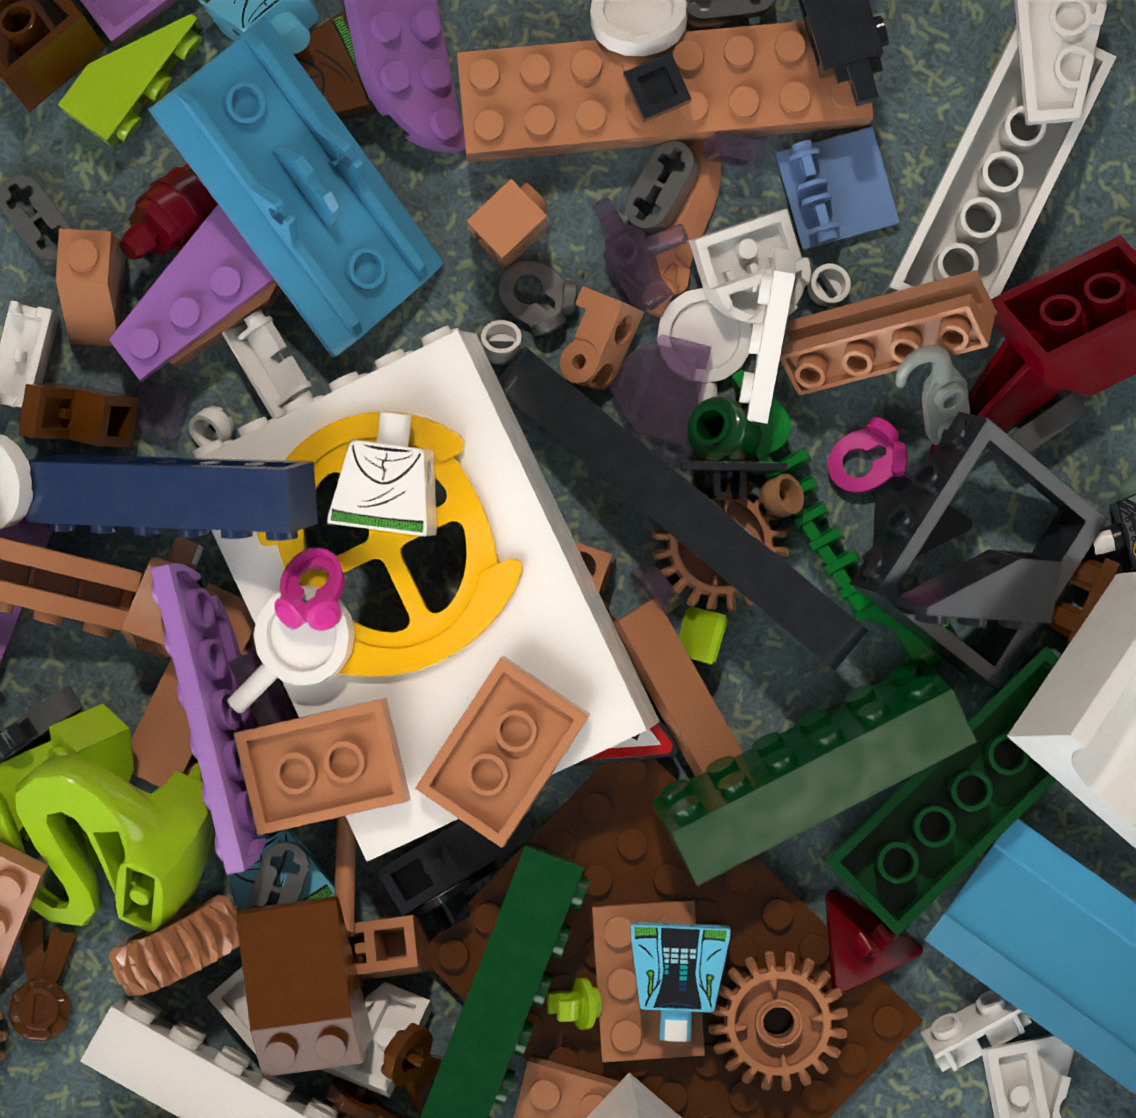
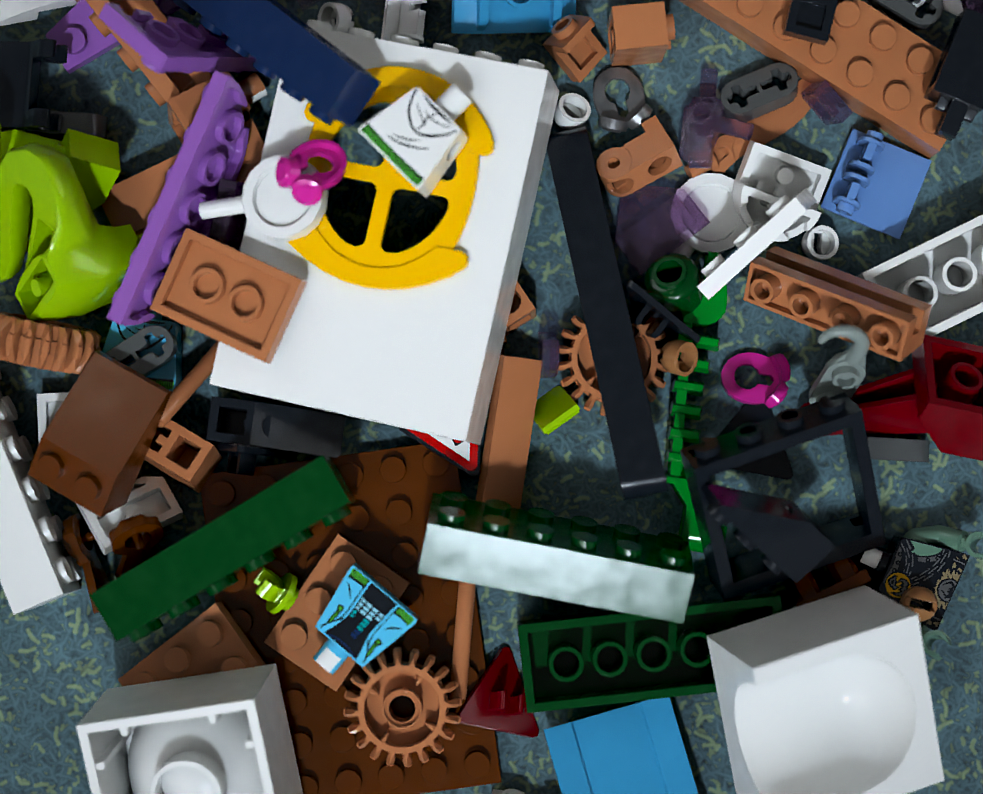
camera: 30 degrees right, 0 degrees up
nougat plate [415,656,591,848] -> none
none -> medium lavender wing [98,2,258,74]
none -> nougat bar [449,581,476,700]
none -> nougat bracket [542,14,608,83]

